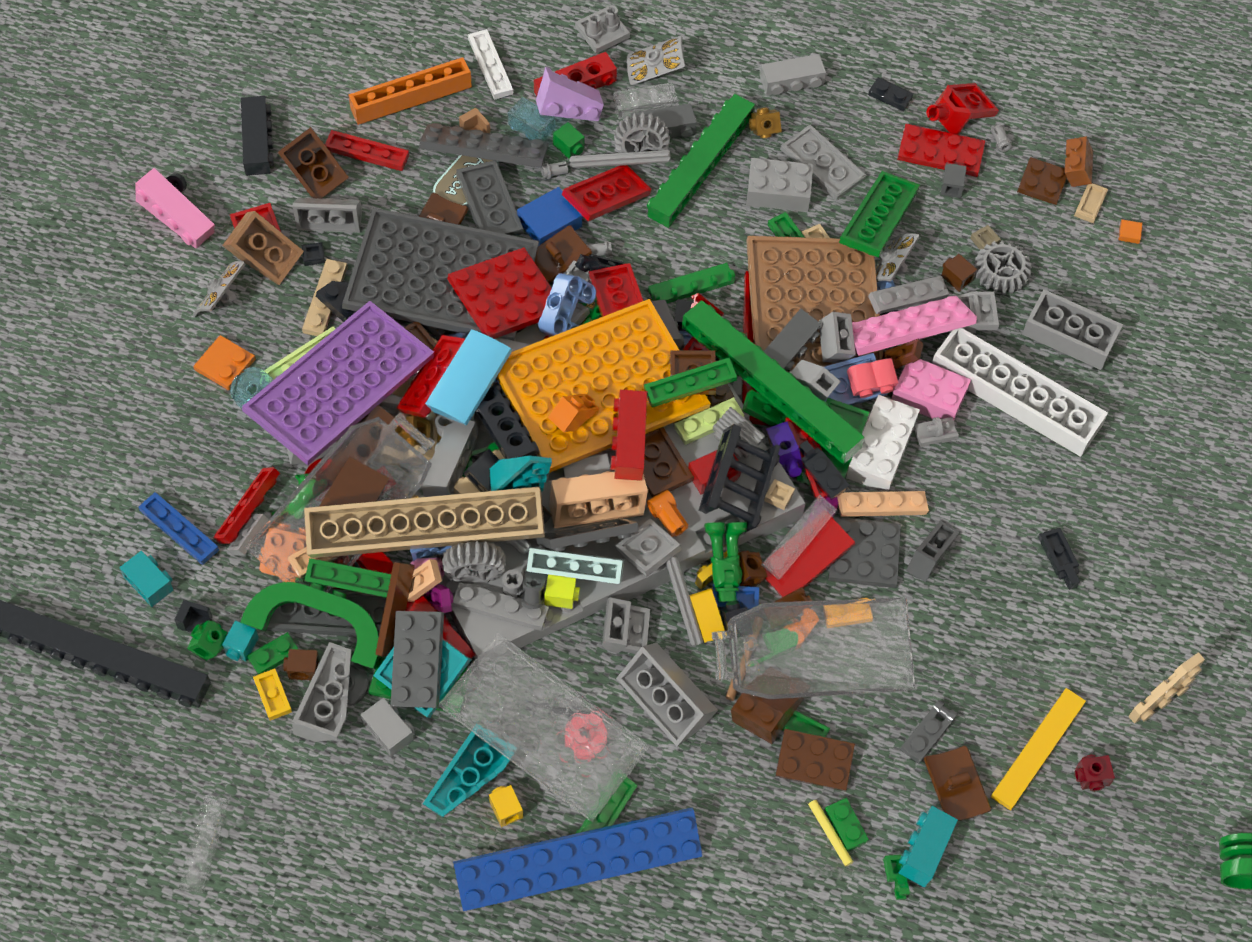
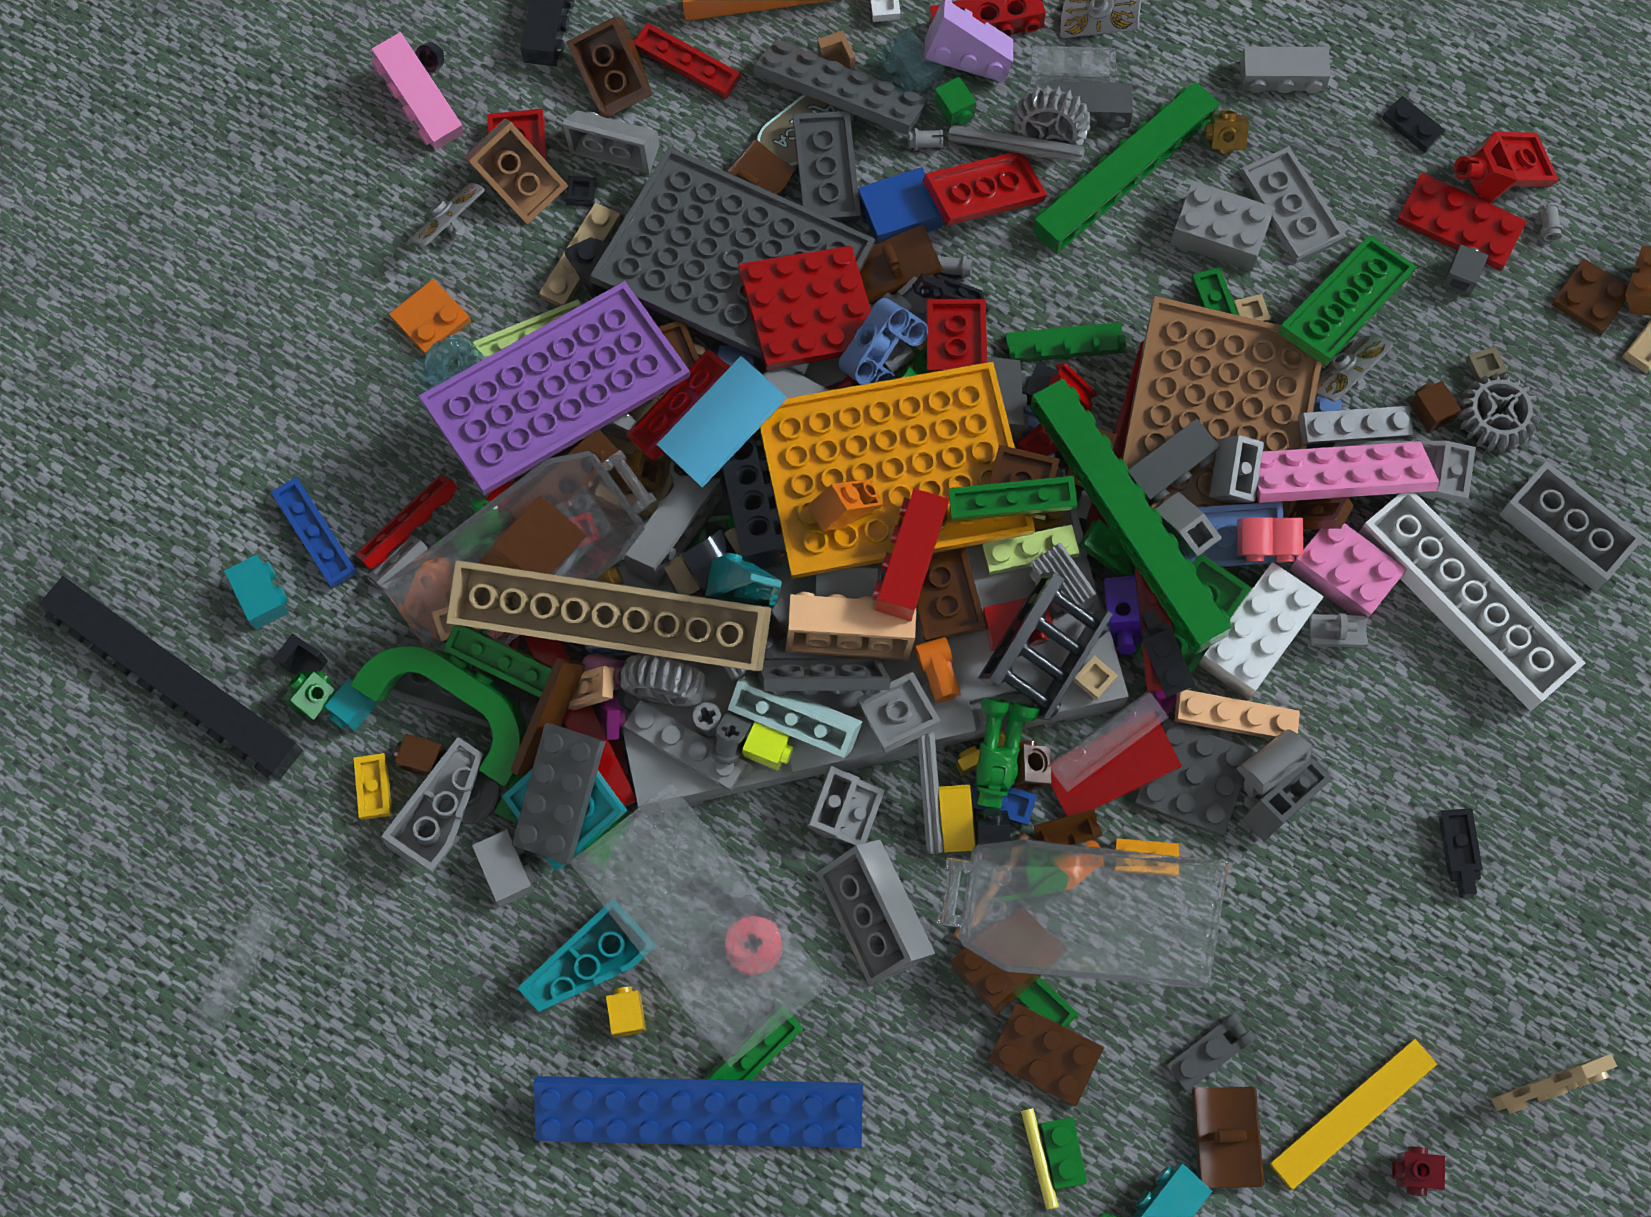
camera: 20 degrees right, 10 degrees up
green plate [247,632,298,675] -> none
none -> light grey brick [1237,729,1312,799]

